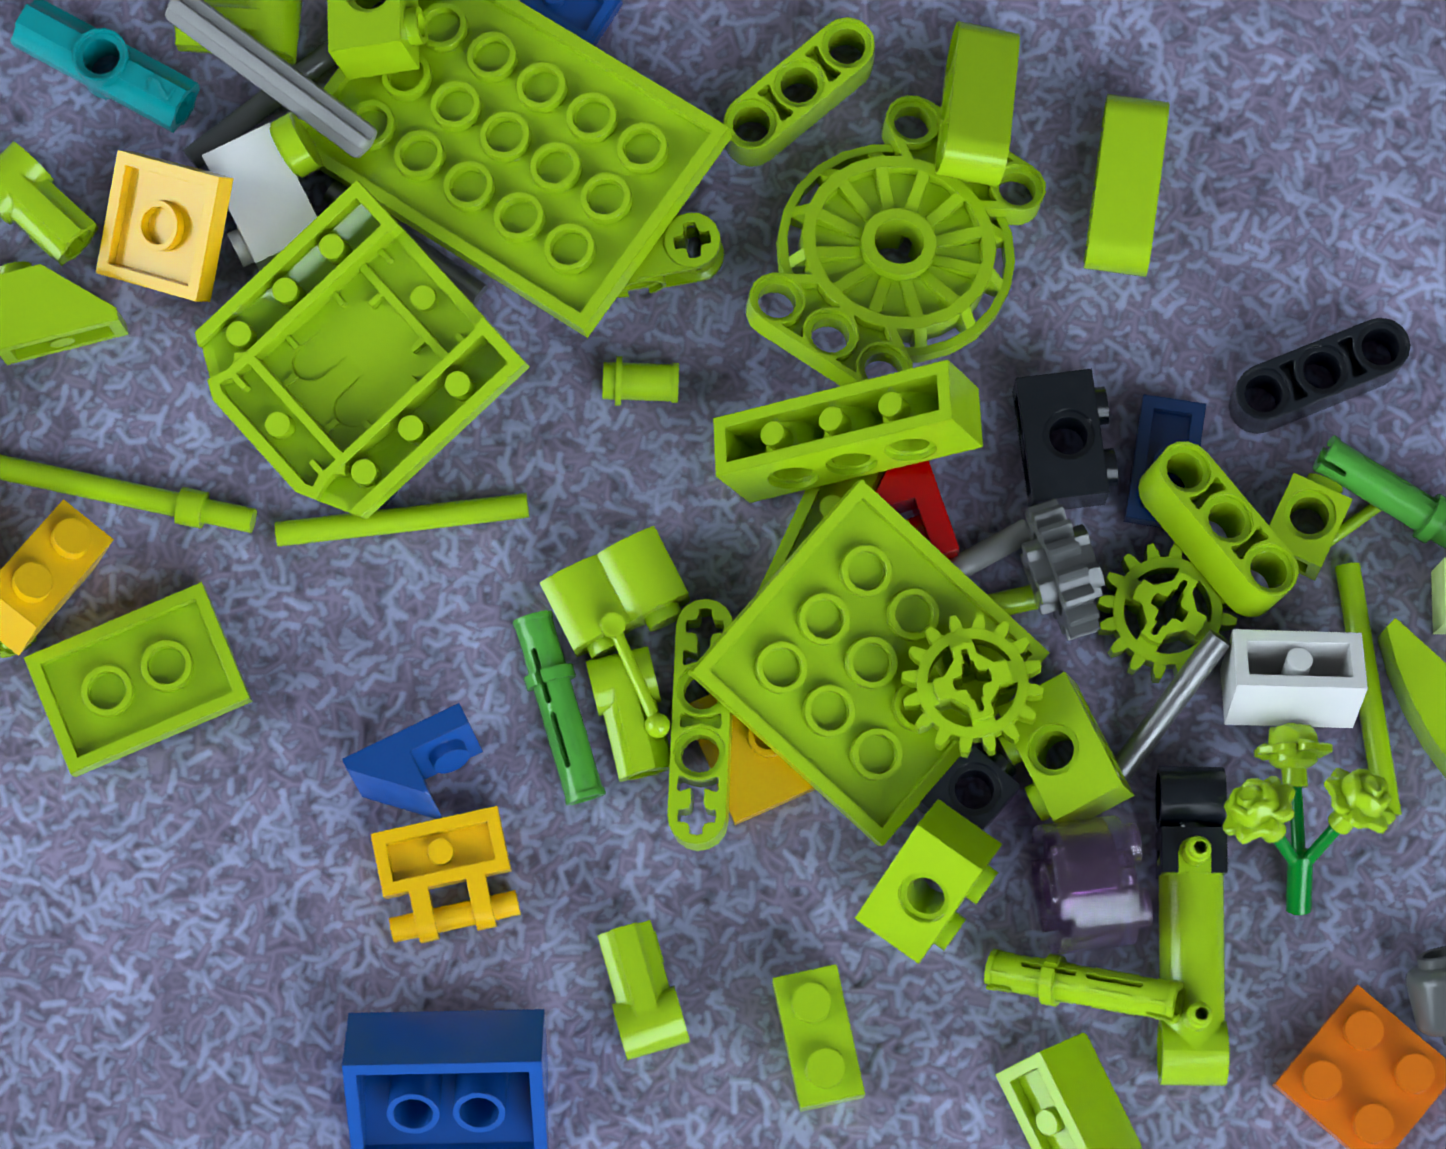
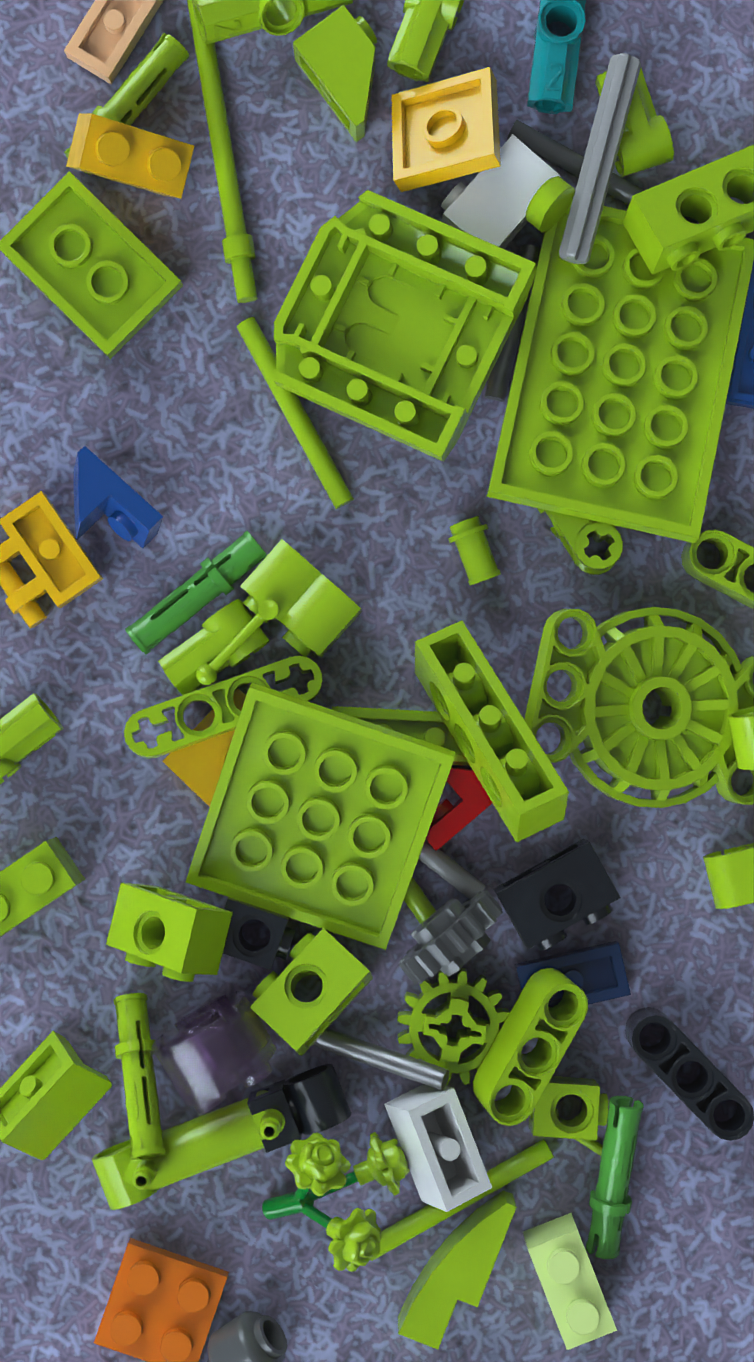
camera: 65 degrees right, 10 degrees up
lime gear [901,613,1044,758] -> none

